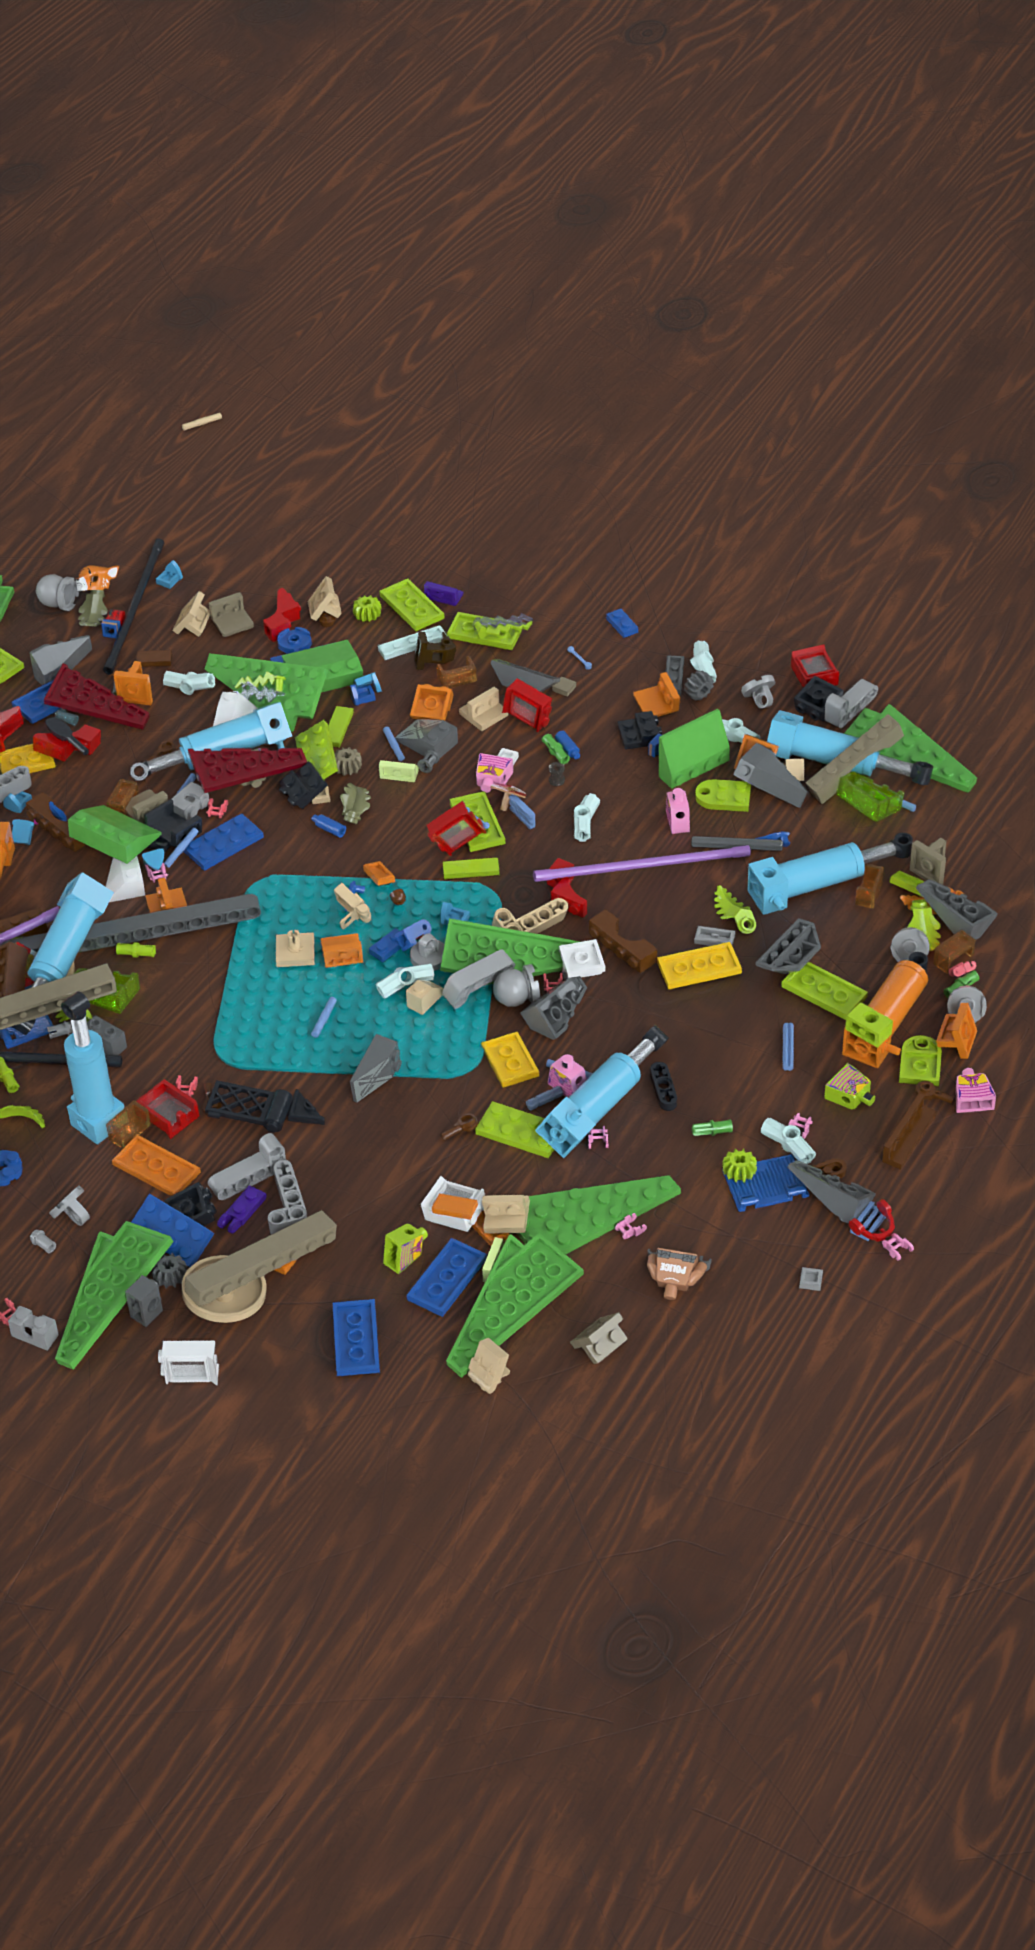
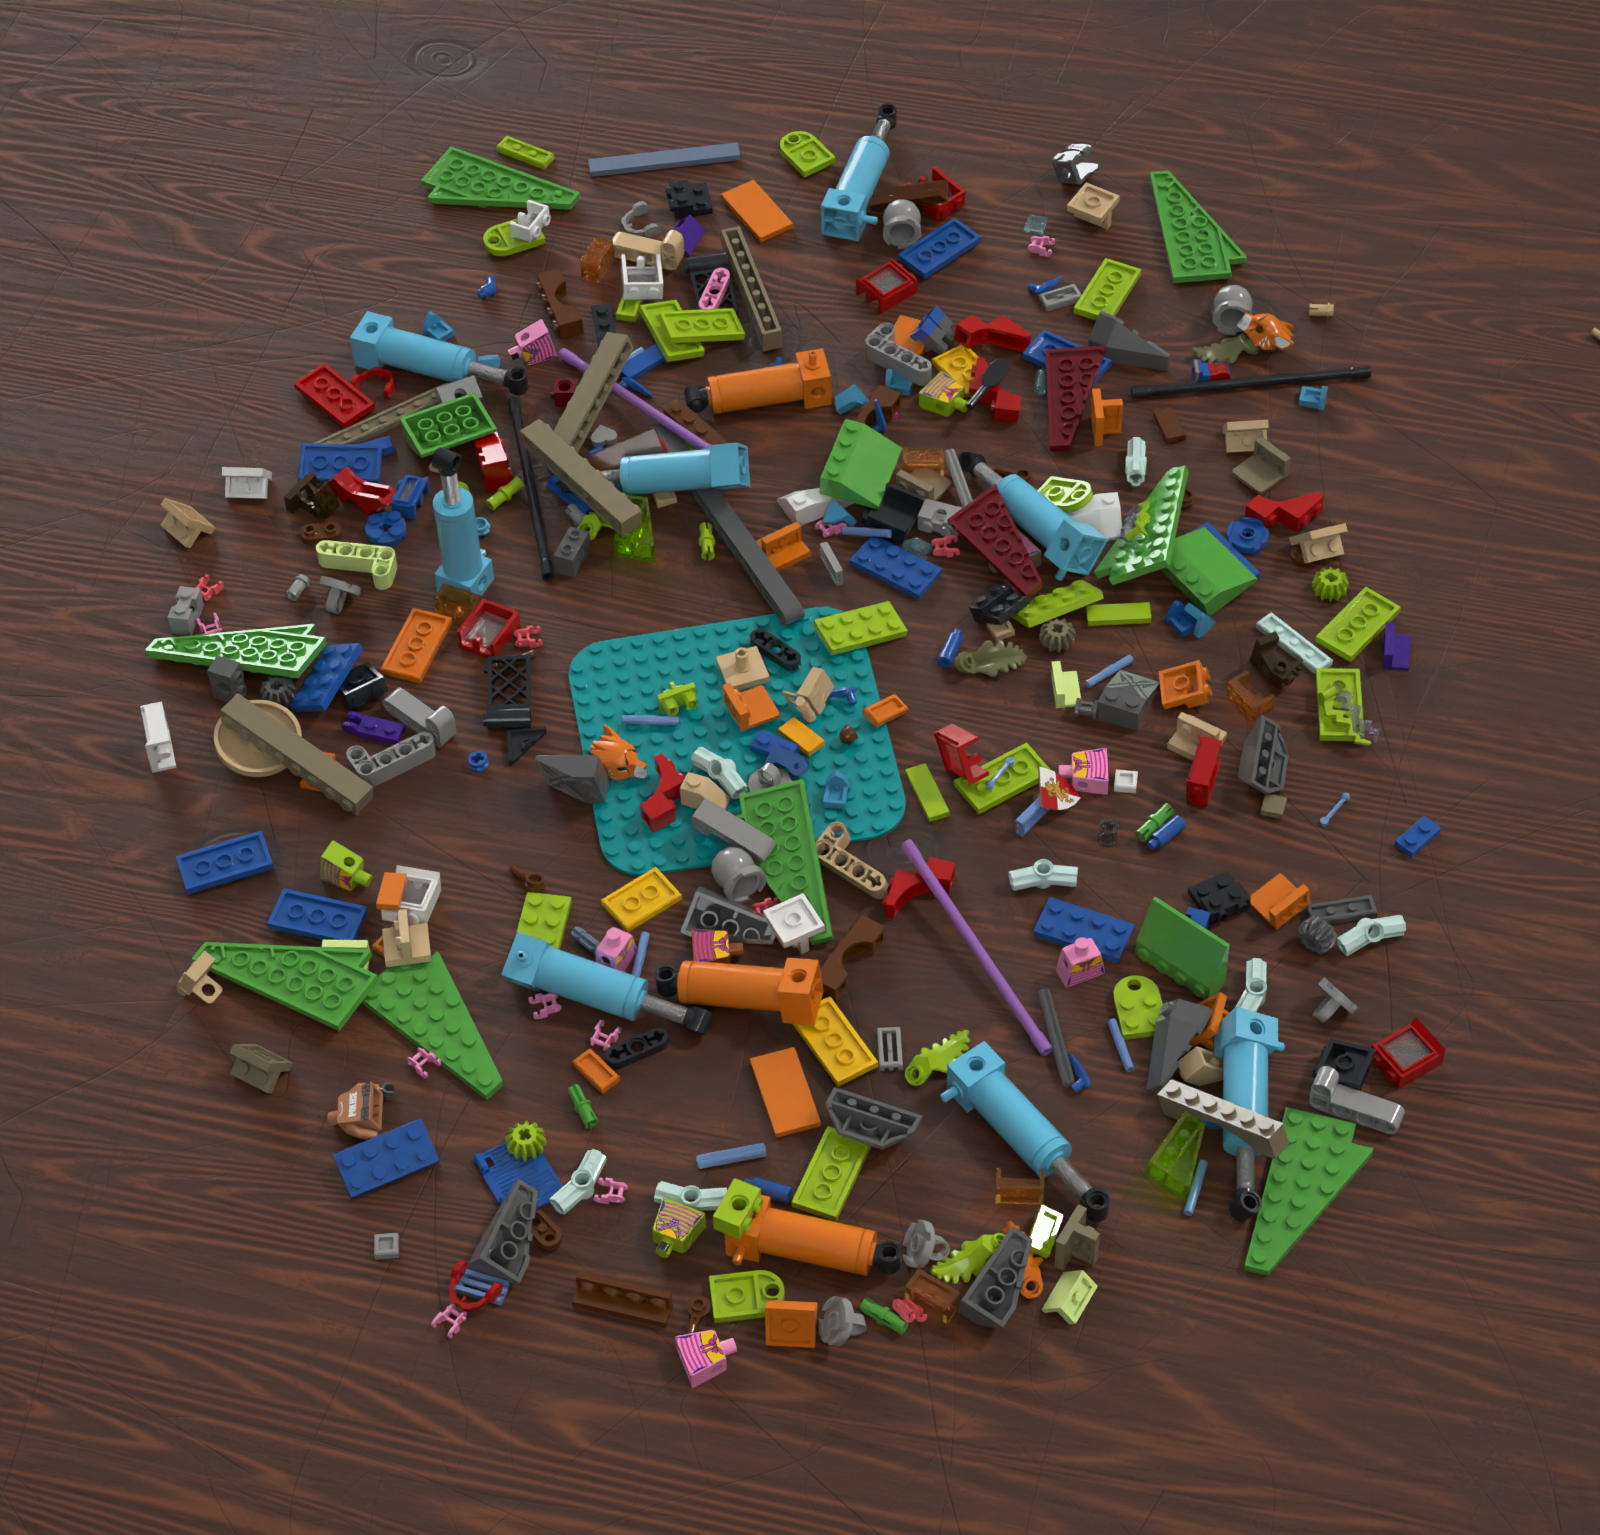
camera: 75 degrees right, 5 degrees up
none -> bright pink piece [196,613,223,634]
none -> yellowish green beam [316,540,397,590]
none -> blue plate [333,1118,440,1200]
none -> blue bush [468,751,489,772]
none -> medium azure plate [476,517,490,536]
none -> orange tile [572,1048,620,1094]
none -> orange piece [590,724,647,780]
none -> bright pink piece [590,1020,622,1051]
none -> red arch [640,753,685,833]
none -> orange piece [654,958,824,1026]
none -> light aqua piece [654,1181,727,1211]
none -> lime hips [657,681,698,716]
none -> torso [691,929,744,964]
none -> blue cylinder [744,1177,792,1204]
none -> black beam [750,629,801,672]
none -> orange tile [750,1047,821,1138]
none -> light orange tile [778,717,825,757]
none -> lime plate [813,601,908,656]
none -> light grey tile [820,542,843,586]
none -> clear light blue tile [903,537,933,557]
none -> lime torso [919,370,968,417]
none -> light grey axle [944,449,973,507]
none -> blue plate [1033,897,1135,964]
none -> lime tile [1037,476,1093,512]
none -> yellowish green panel [1041,1270,1097,1324]
none -> medium blue piece [1107,1018,1135,1073]
none -> tan pin [1309,303,1334,318]

